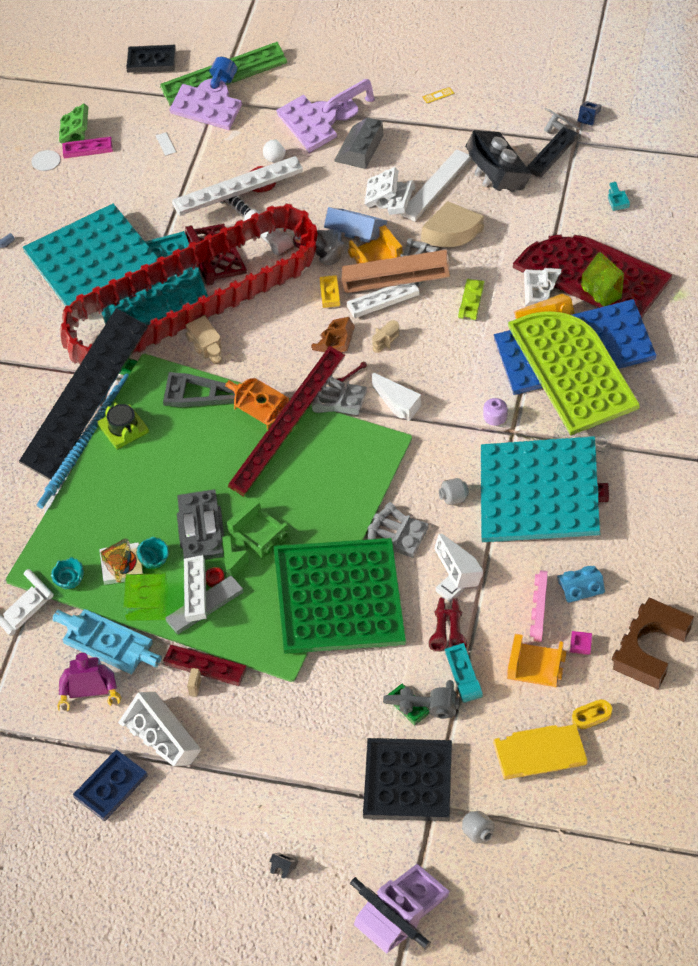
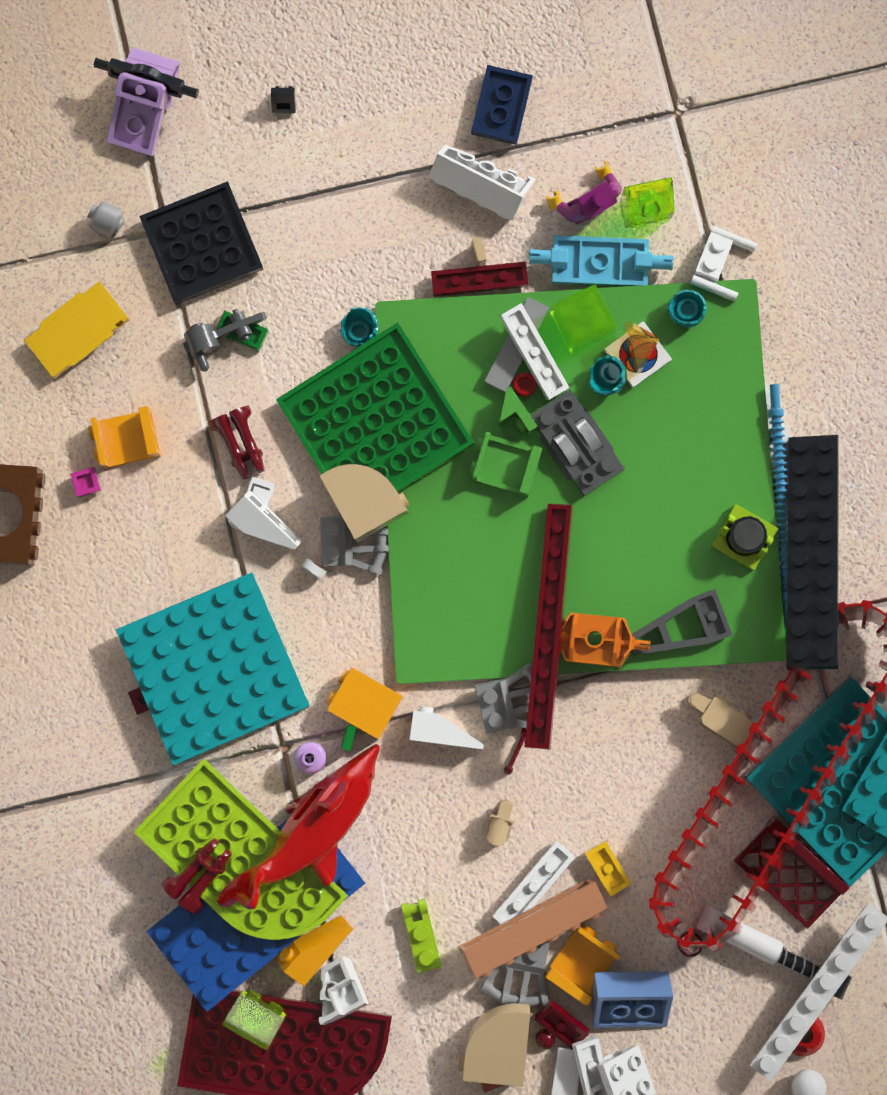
camera: 145 degrees right, 30 degrees up
dark orange slope [311,316,355,352] -> none
flat silver hair [316,229,344,265] -> none
light grey head [439,478,469,505] -> none
teal plate [444,643,483,703] -> none
bright pink plate [530,570,548,642] -> none
dark azure bracket [557,566,605,603] -> none
yellow plate [572,699,612,729] -> none
none -> dark red piece [161,838,232,914]
none -> red animal [217,744,380,909]
none -> white tile [302,558,327,579]
none -> tan brick [320,464,410,542]
none -> light orange panel [326,667,403,739]
none -> teal hair [340,307,378,347]
none -> green tile [341,725,357,751]
none -> dark red plate [534,999,589,1050]
none -> clear neon green slope [619,177,675,230]

